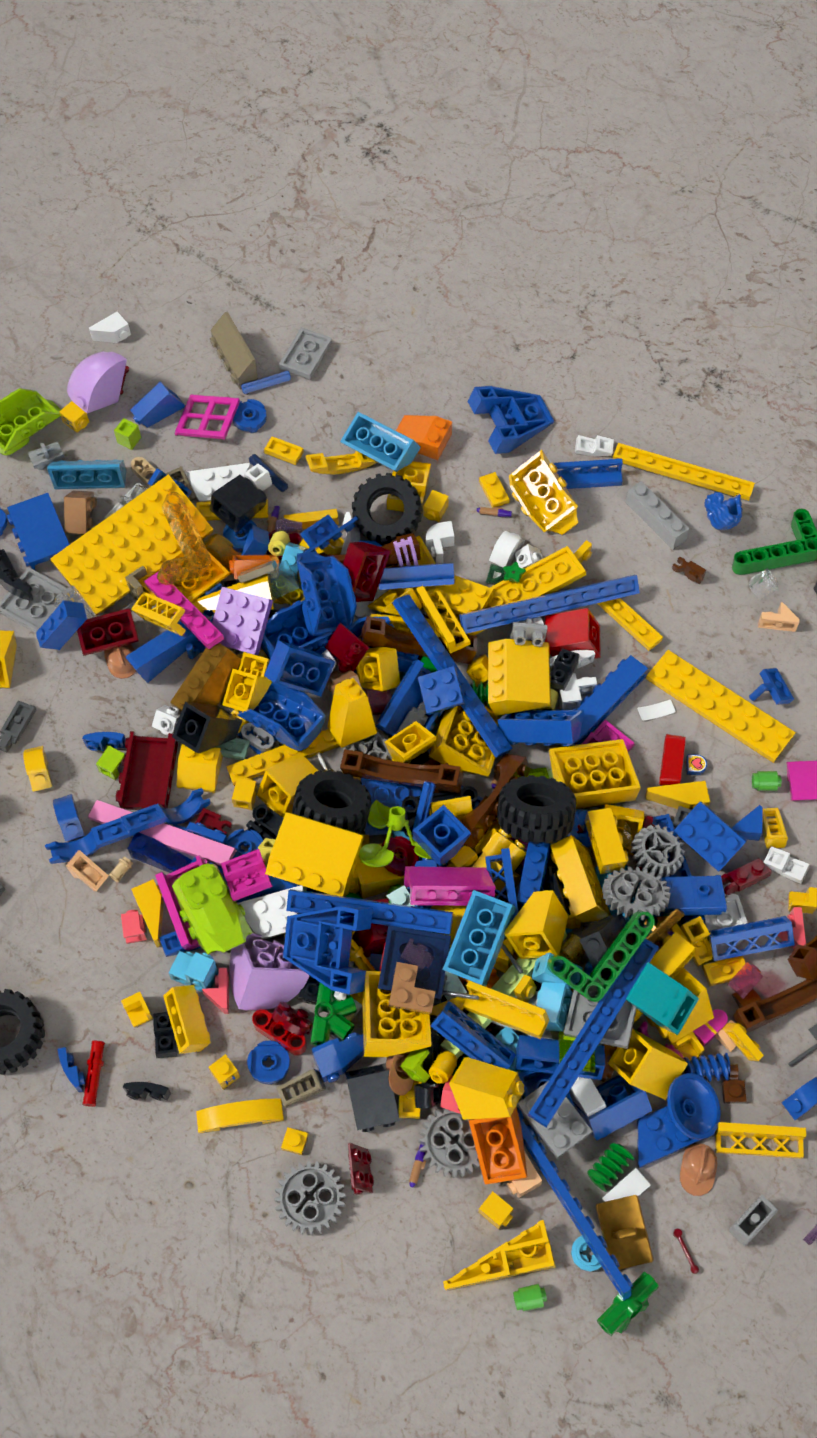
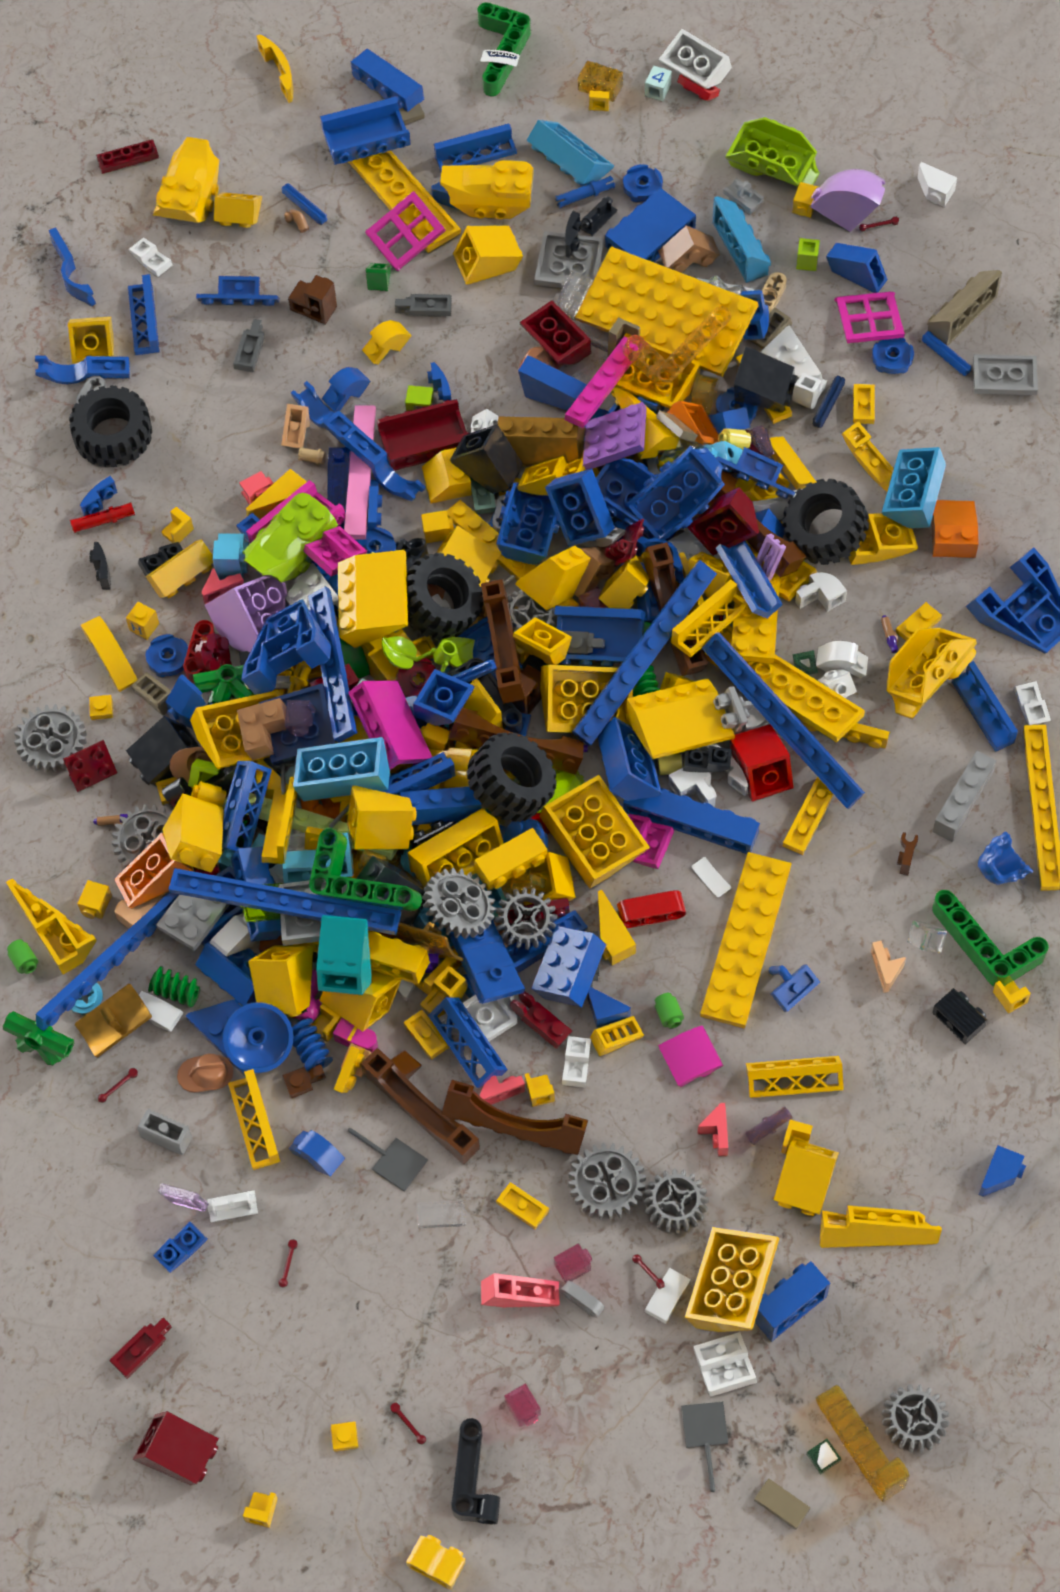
camera: 70 degrees right, 0 degrees up
blue brick [36,600,87,650] -> none
yellow fence [131,591,186,636] -> none
dark red plate [195,808,232,837] -> none
medium nougat piece [267,506,280,534] -> none
blue plate [418,666,465,715] -> none
yellow brick [423,490,449,522] -> none
green plate [503,562,526,582] -> none
tile [686,754,707,775] -> none
clear pink brick [727,962,763,999] -> none

